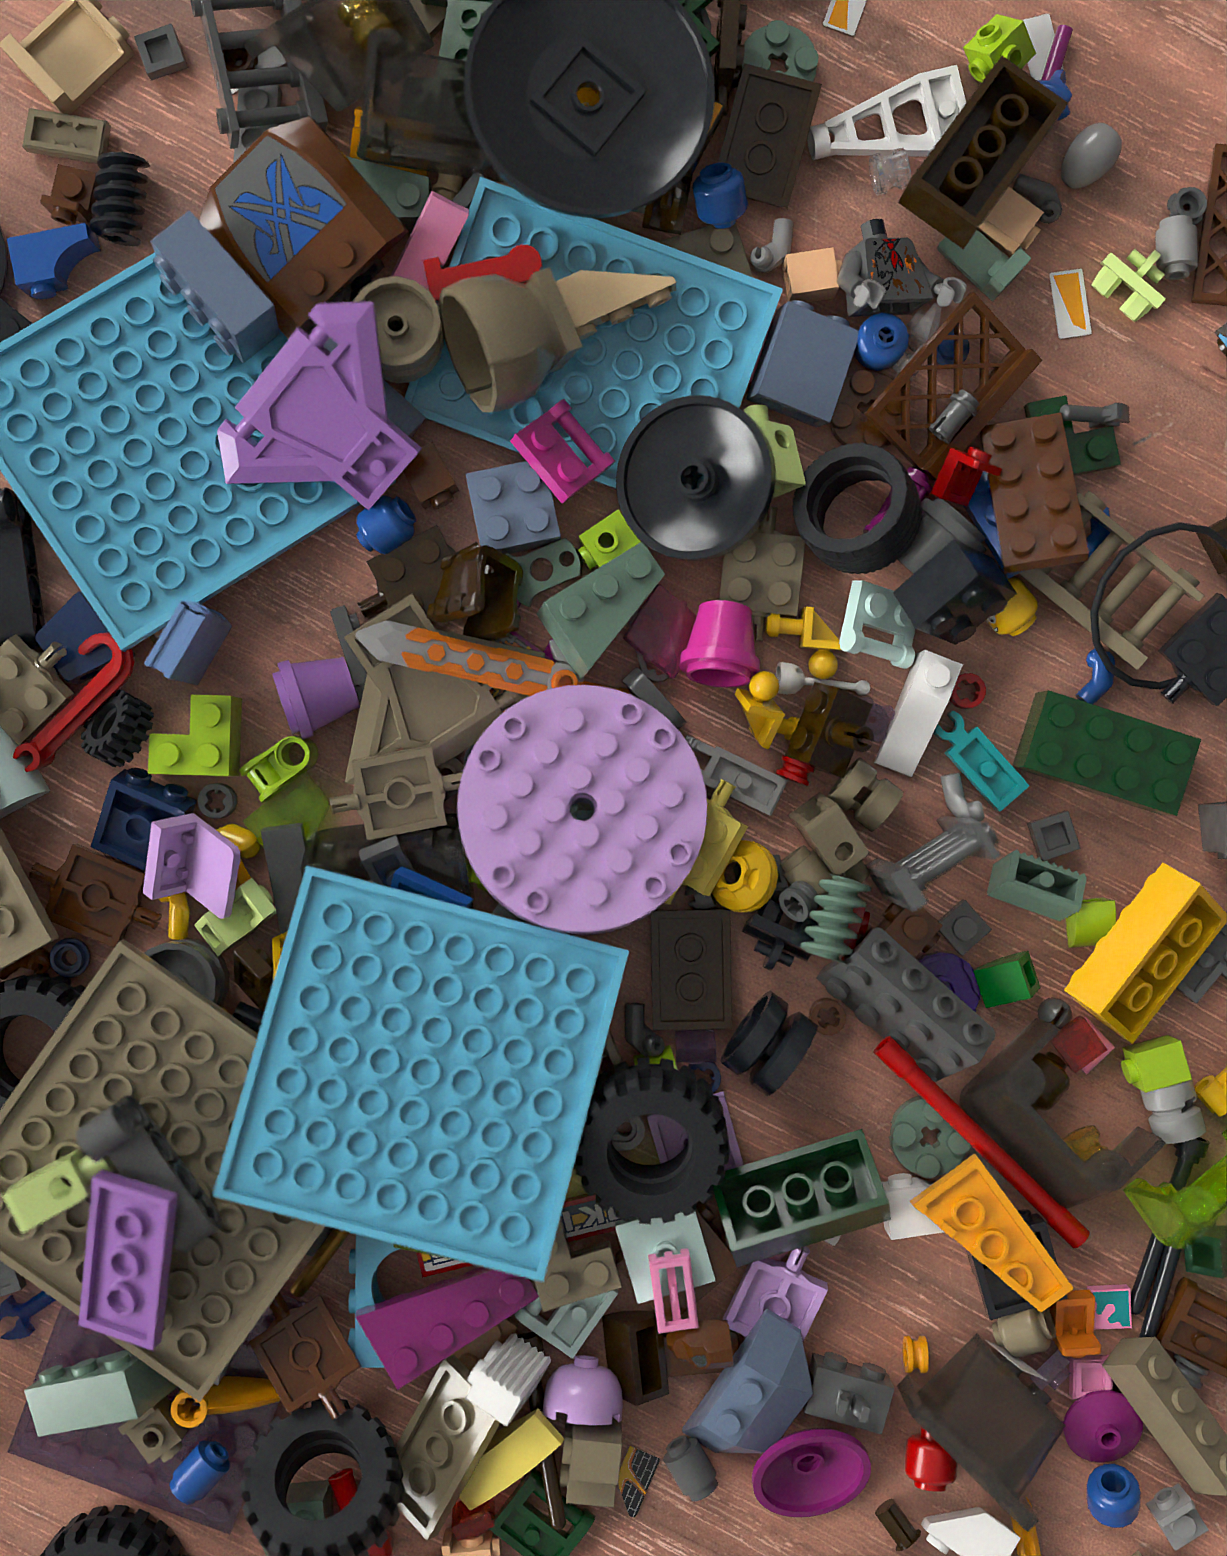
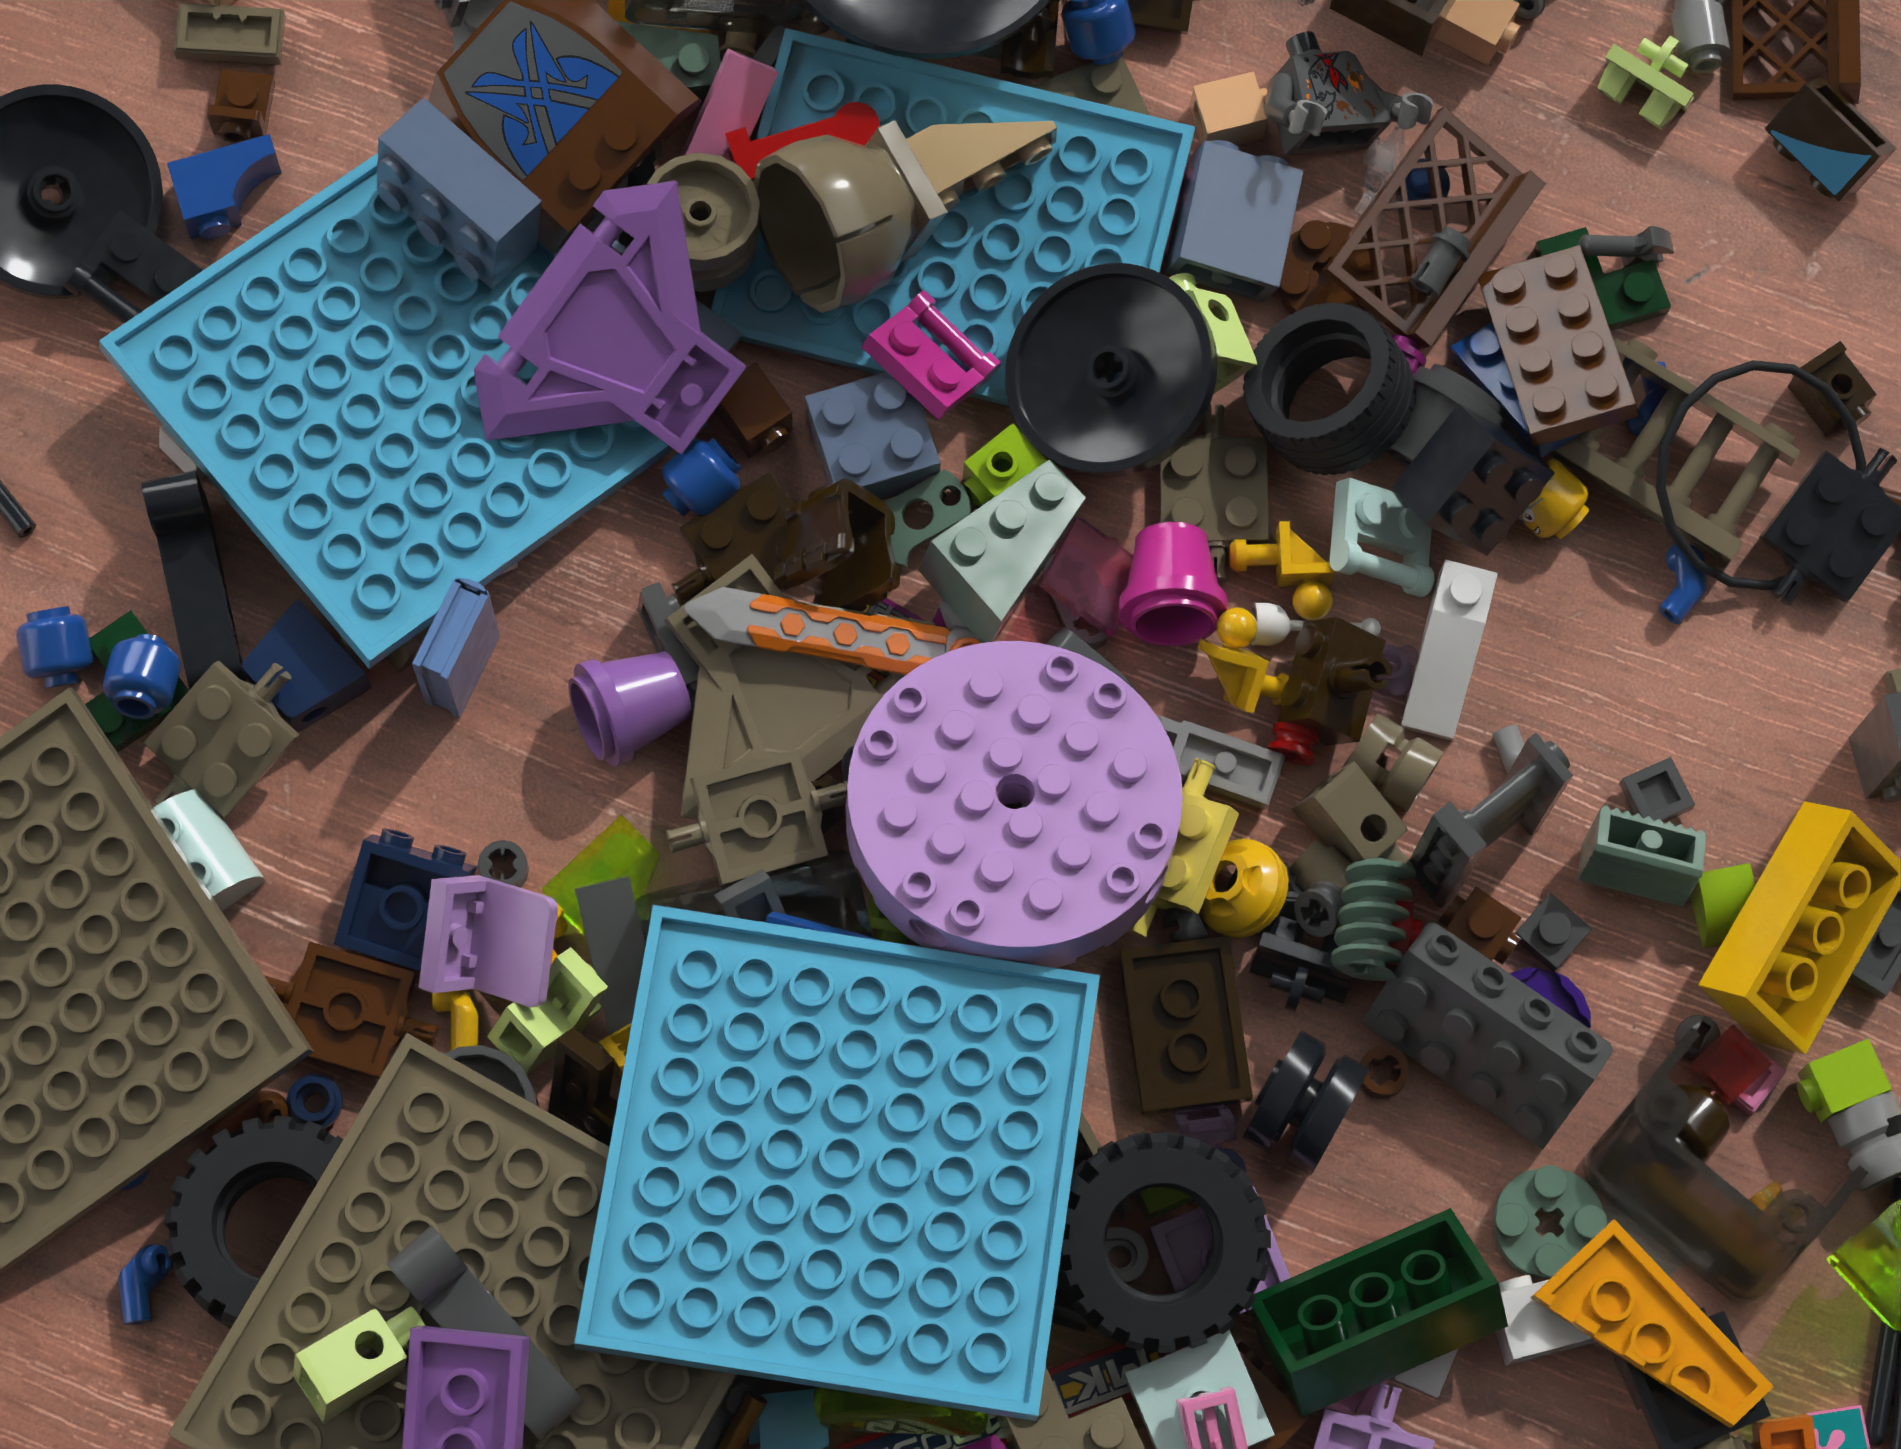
camera: 15 degrees left, 15 degrees down
red piece [13,632,135,772] -> none
black tyre [81,689,154,767] -> none
black piece [89,152,150,246] -> none
lime brick [148,694,242,776] -> none
lime piece [239,736,319,803] -> none
dark grey arm [625,1003,665,1057] -> none
light grey arm [750,218,794,272] -> none
blue head [854,313,909,371] -> none
red piece [873,1035,1090,1249] -> none
red bracket [931,446,1003,506] -> none
teal plate [933,710,1030,812] -> none
sand green bracket [937,230,1032,302] -> none
red bush [949,673,986,709] -> none
green brick [973,951,1041,1008] -> none
dark green brick [1012,690,1202,816] -> none
sticker [1050,269,1092,339] -> none

